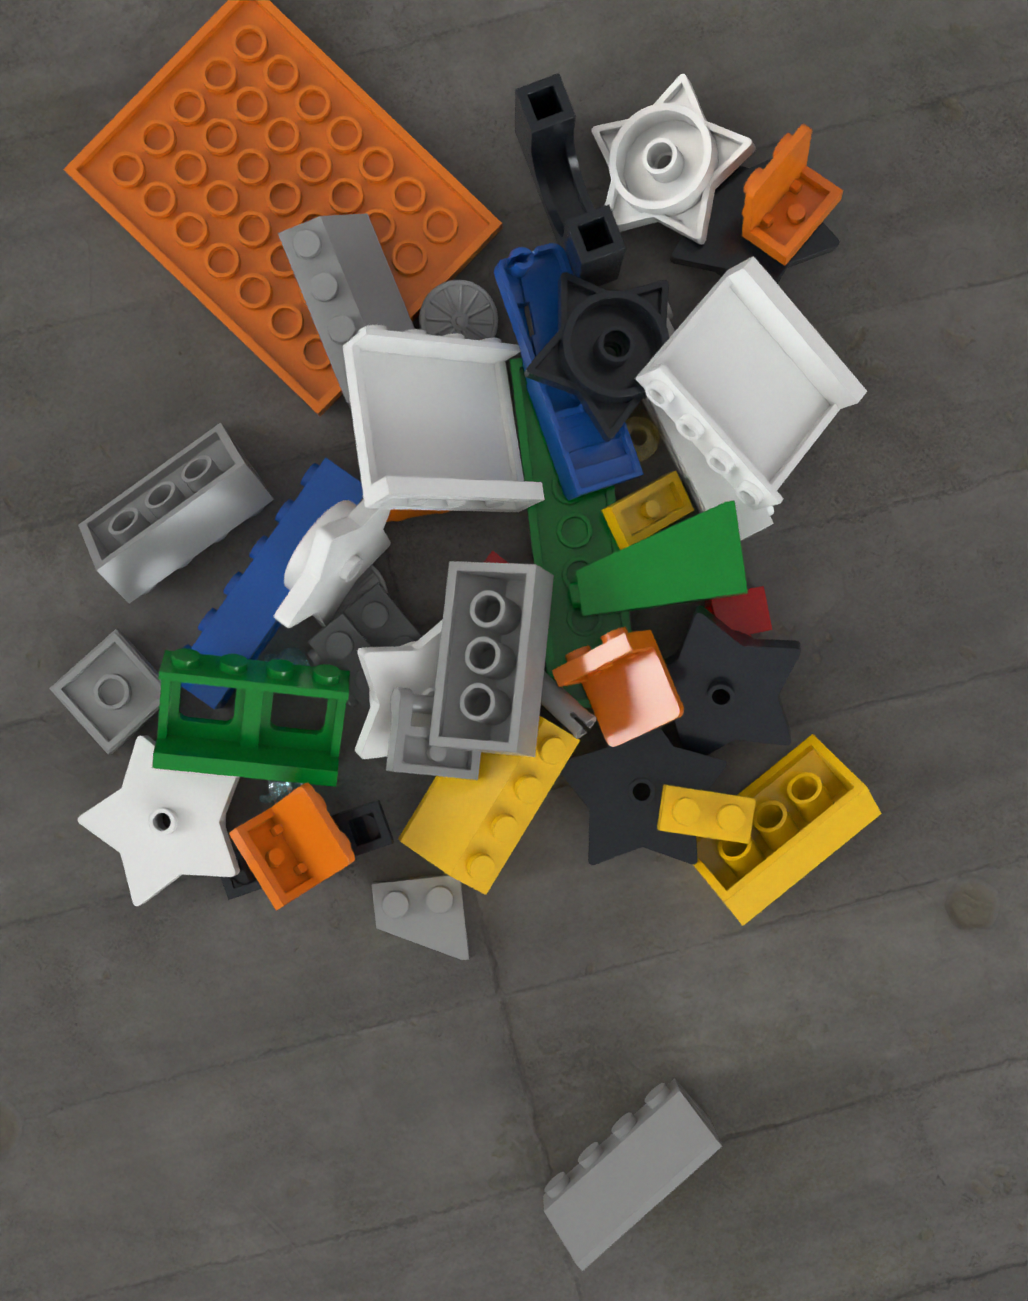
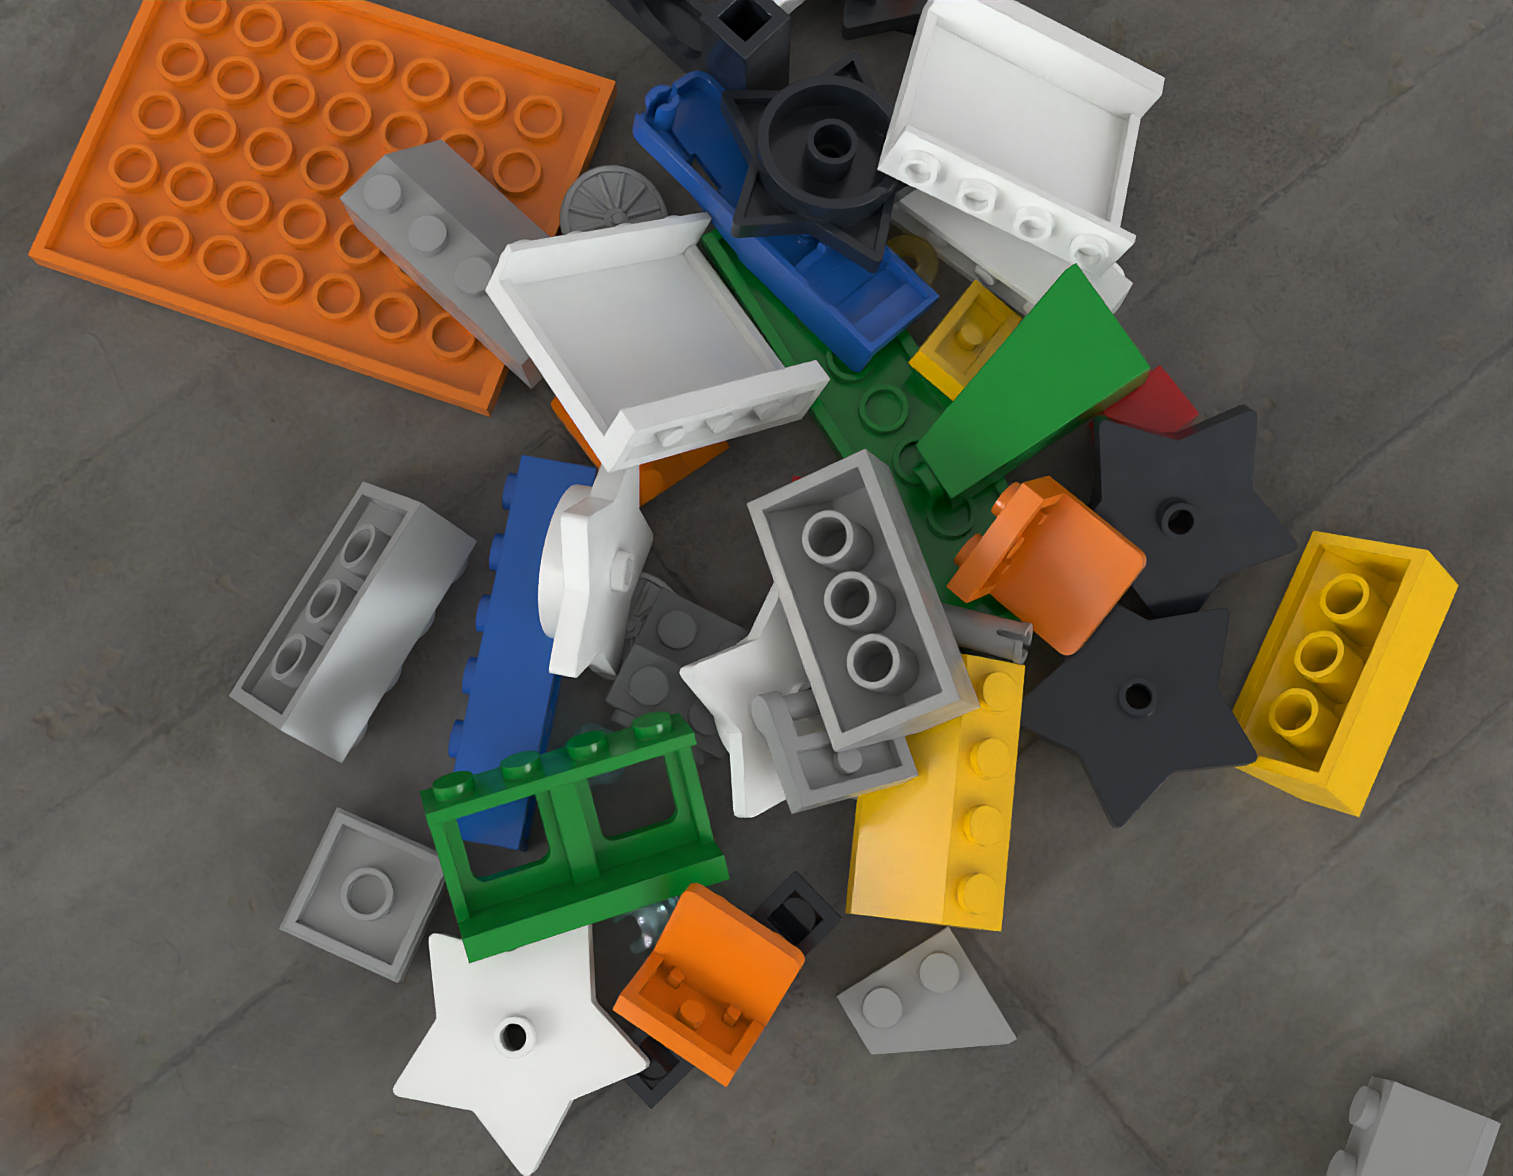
camera: 20 degrees left, 10 degrees down
yellow plate [657,784,756,844] -> none

